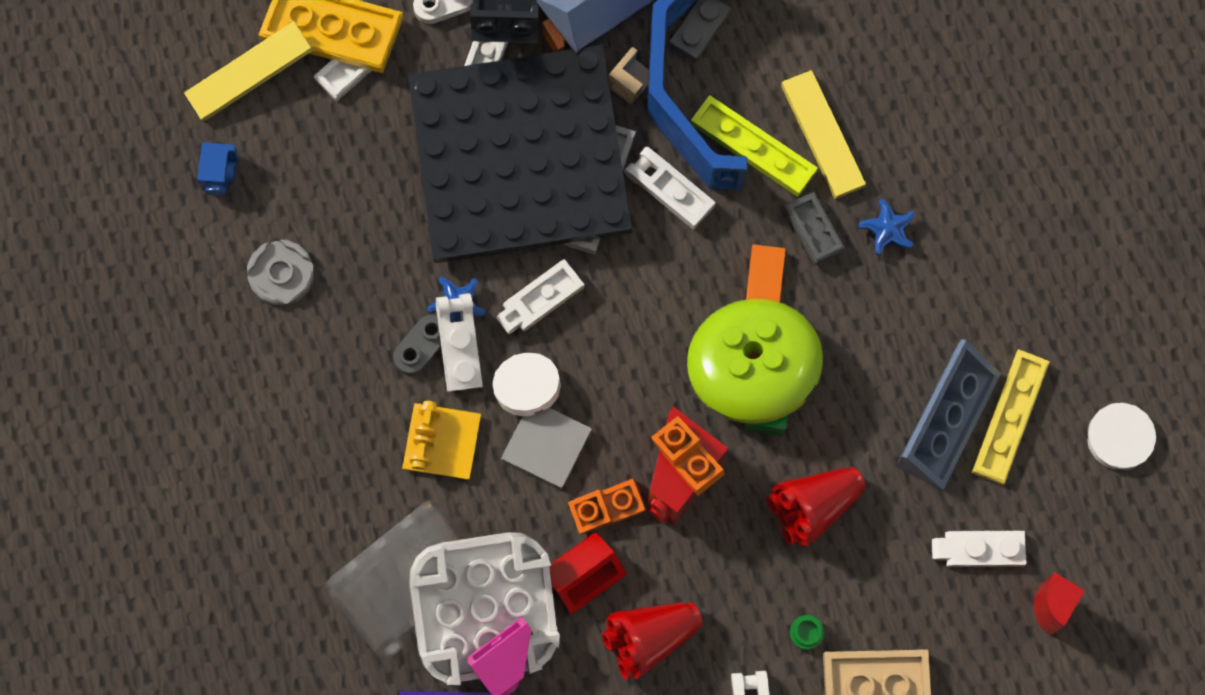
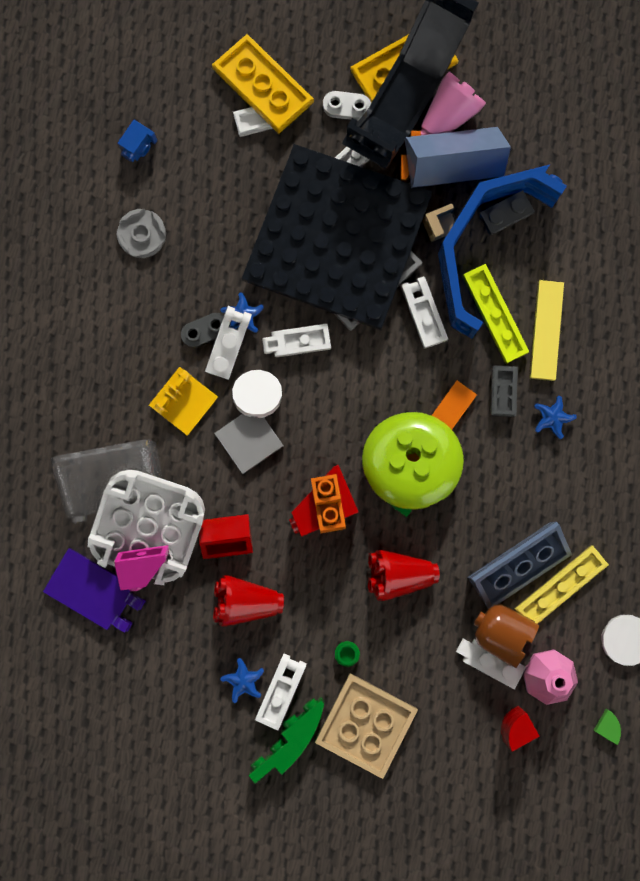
camera: 35 degrees right, 10 degrees up
light yellow tile [184,21,313,122] -> none
orange slope [568,478,647,534] -> none
none -> dark orange cylinder [474,605,539,668]
none -> bright pink cone [523,649,578,705]
none -> bright green tile [594,709,621,745]

